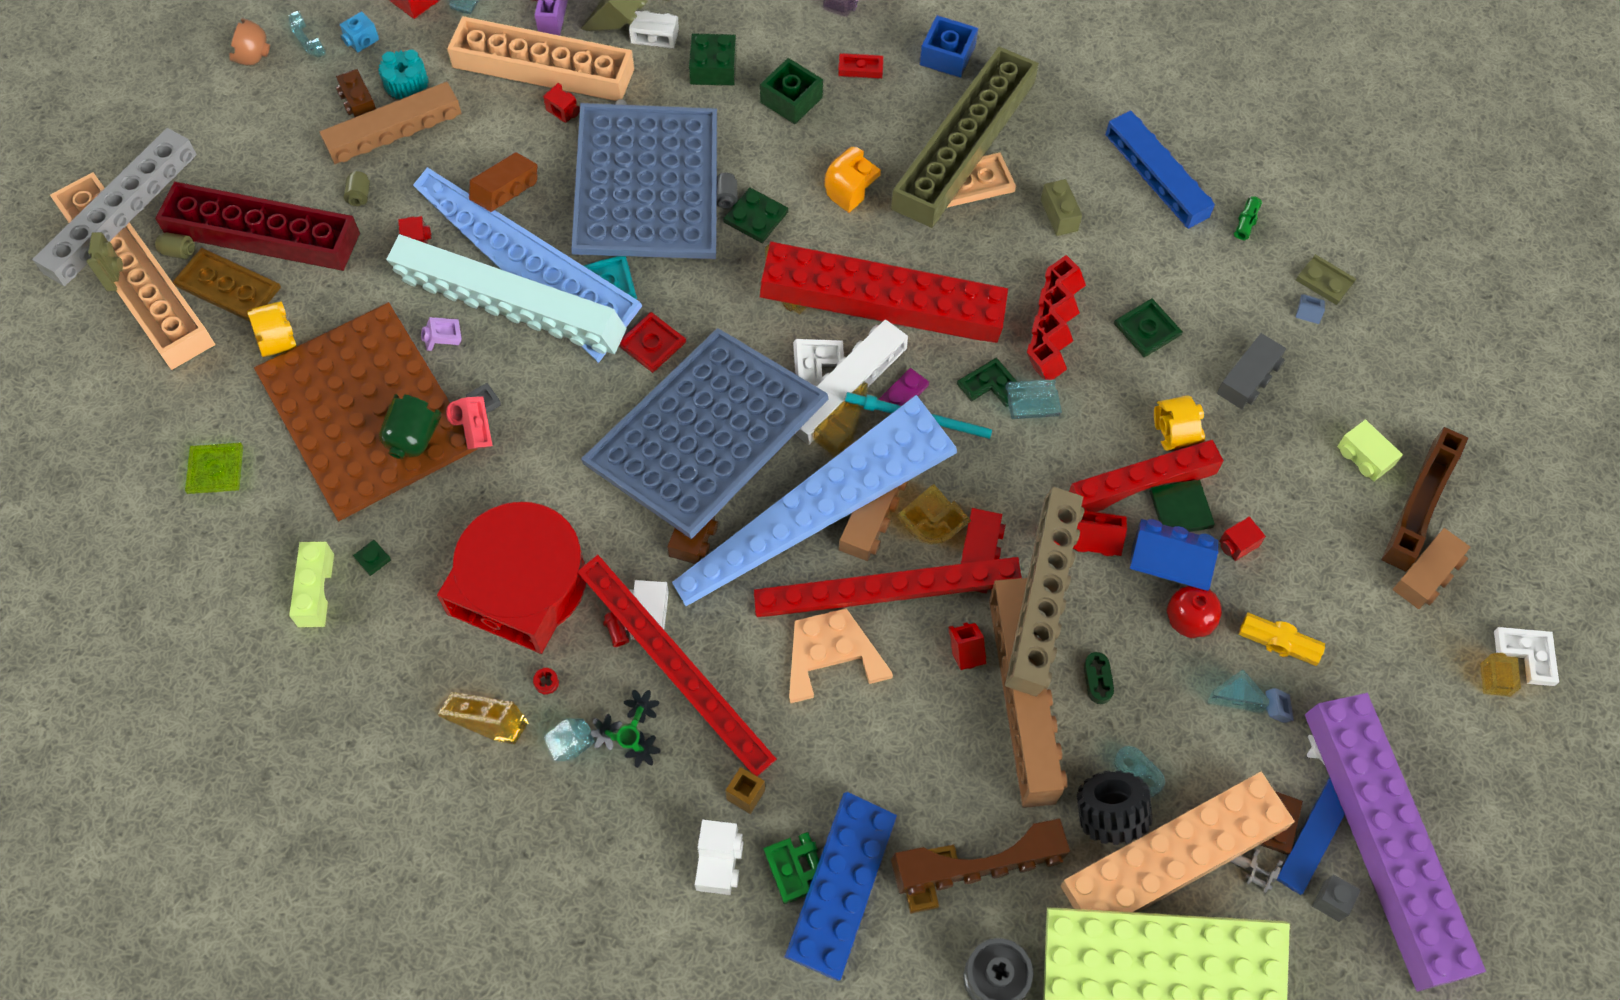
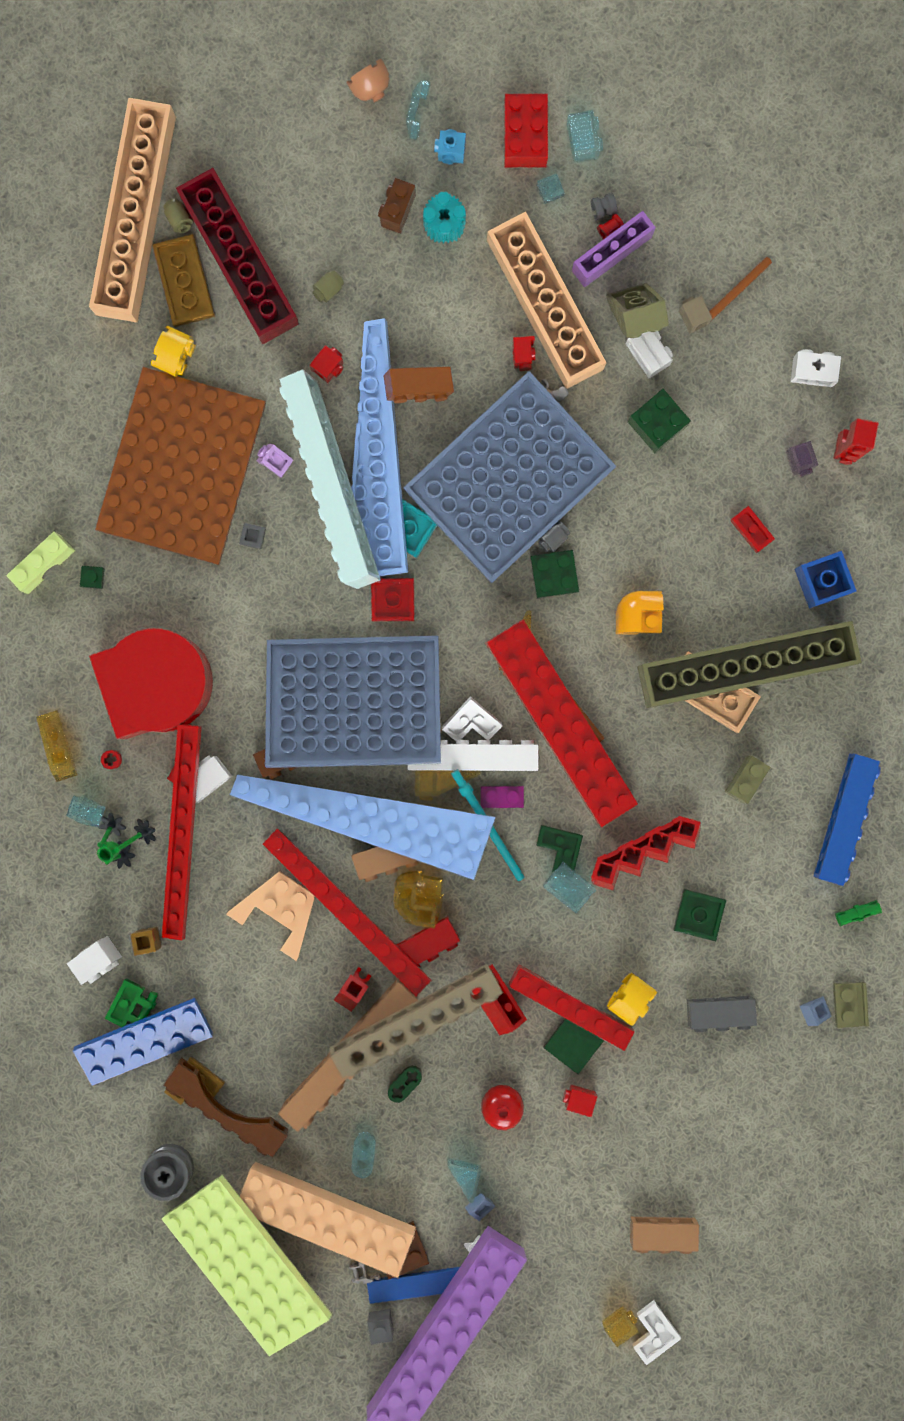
camera: 50 degrees right, 25 degrees up
light grey brick [32,128,197,287] -> none
olive plate [87,232,123,291] -> none
clear neon green tile [185,442,243,494] -> none
medium nougat brick [319,82,462,164] -> none
dark green cylinder [379,394,442,459] -> none
coral plate [446,396,493,449] -> none
dark green brick [760,58,823,124] -> none
black tyre [1077,770,1153,845] -> none
blue slope [1130,519,1218,591] -> none
yellow piece [1238,612,1325,666] -> none
yellowish green brick [1337,419,1403,482] -> none
reddish brown arch [1381,427,1468,572] -> none

